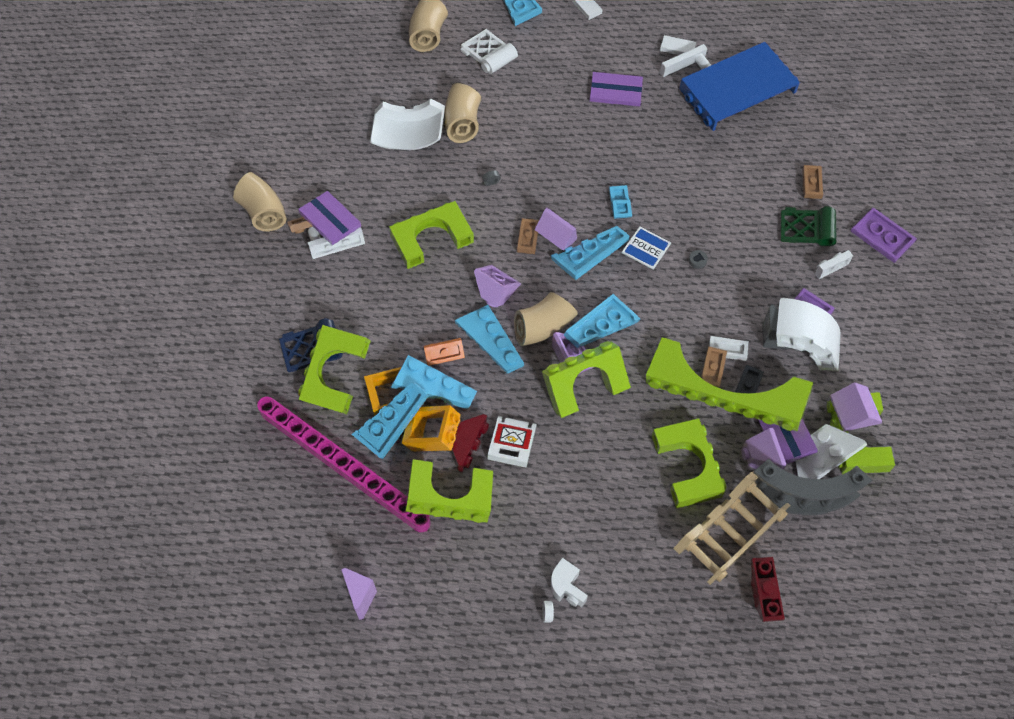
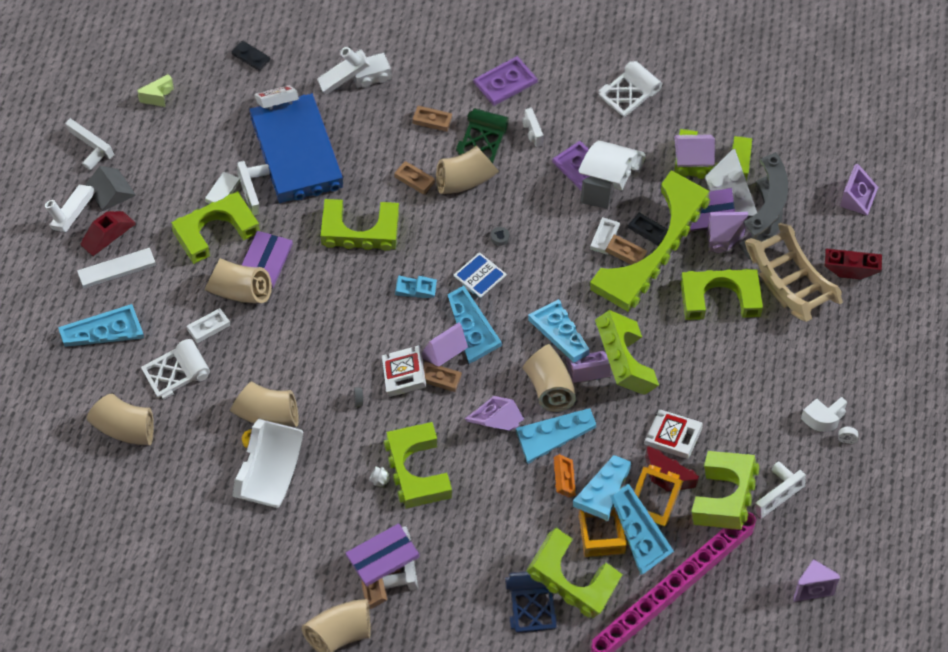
camera: 80 degrees left, 5 degrees down
none -> lime arch [171,192,260,264]
none -> white plate [187,308,230,343]
none -> tan brick [205,258,272,303]
none -> black plate [231,40,270,71]
none -> white container [255,85,298,109]
none -> white piece [317,47,370,94]
none -> lime arch [321,199,399,251]
none -> white brick [353,53,391,88]
none -> white plate [369,467,389,486]
none -> white container [382,345,426,397]
none -> medium nougat plate [394,161,435,195]
none -> tan brick [436,145,499,194]
none -> white piece [599,61,662,117]
none -> white piece [756,462,806,519]
none -> lavender slope [840,164,878,215]

